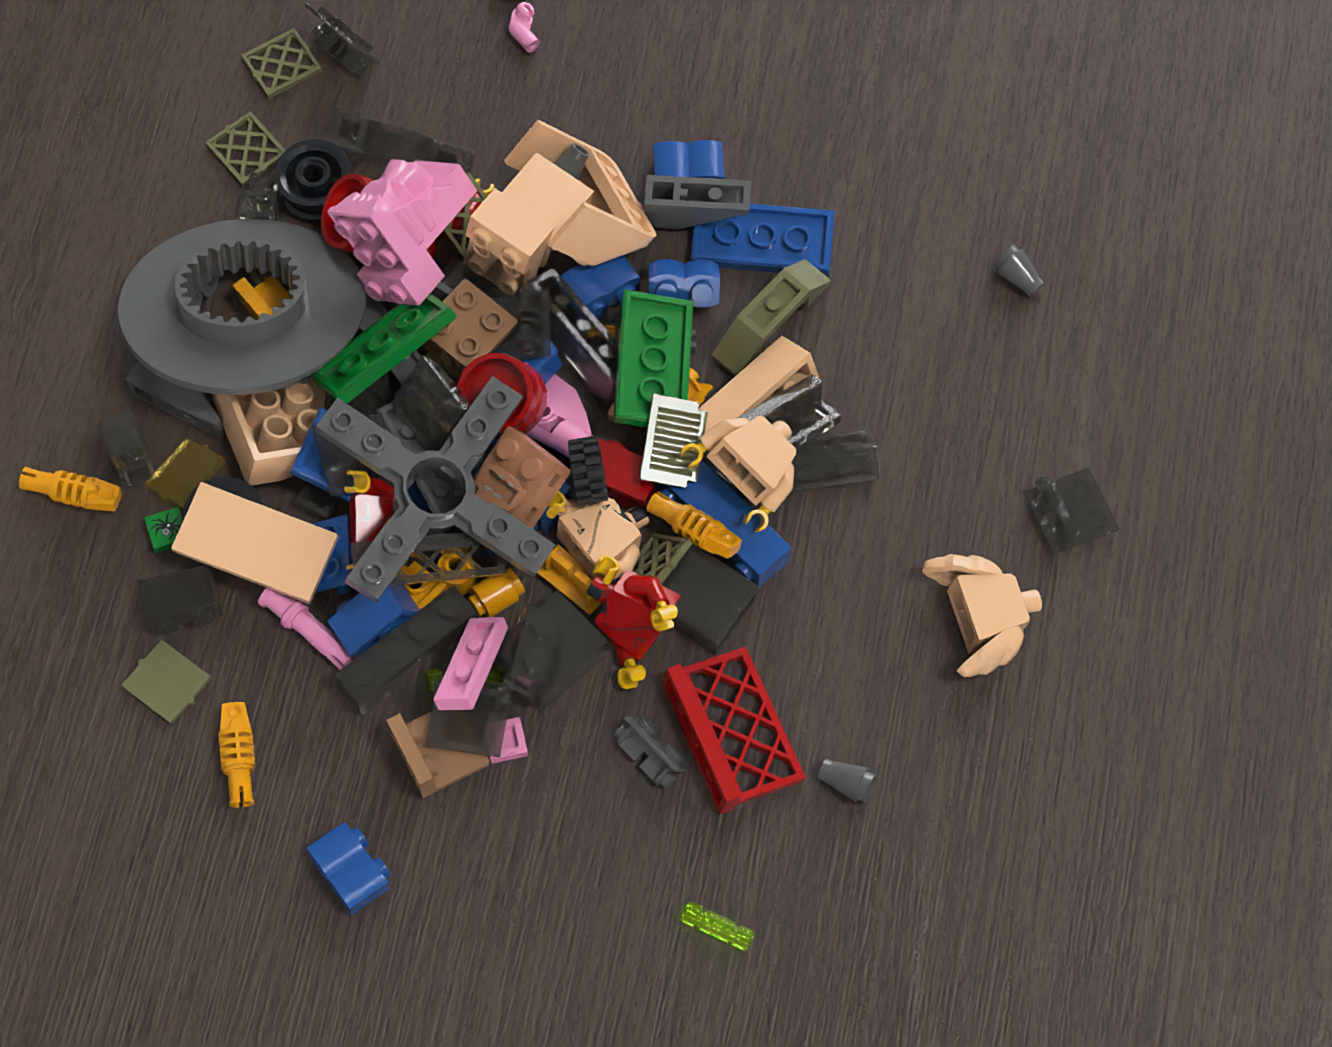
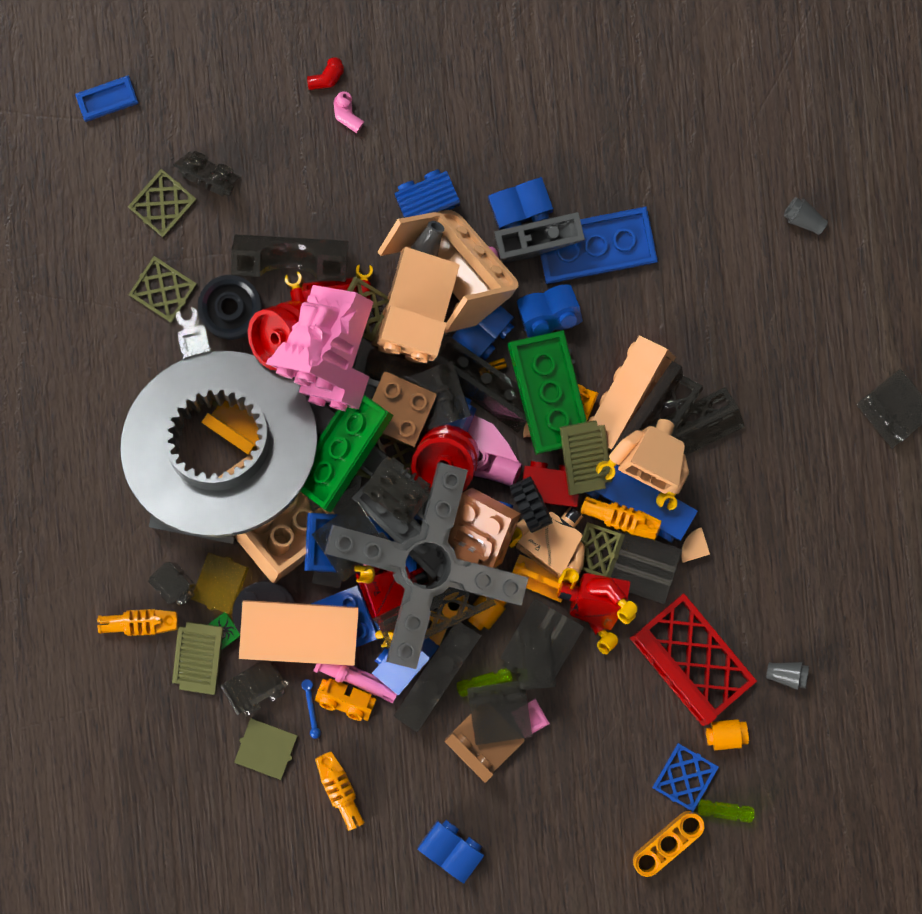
camera: 15 degrees left, 20 degrees up
bright pink plate [433,617,508,710] -> none
dark grey hinge [614,716,688,788] -> none
olive slope [712,259,831,377] -> none
light nougat torso [922,554,1042,678] -> none
none -> olive window [172,621,224,695]
none -> blue hinge [301,679,321,739]
none -> light orange hinge [315,678,376,721]
none -> blue brick [394,169,460,218]
none -> light orange beam [633,811,704,877]
none -> blue window [652,743,719,812]
none -> light nougat tile [681,527,710,563]
none -> light orange brick [706,719,749,751]

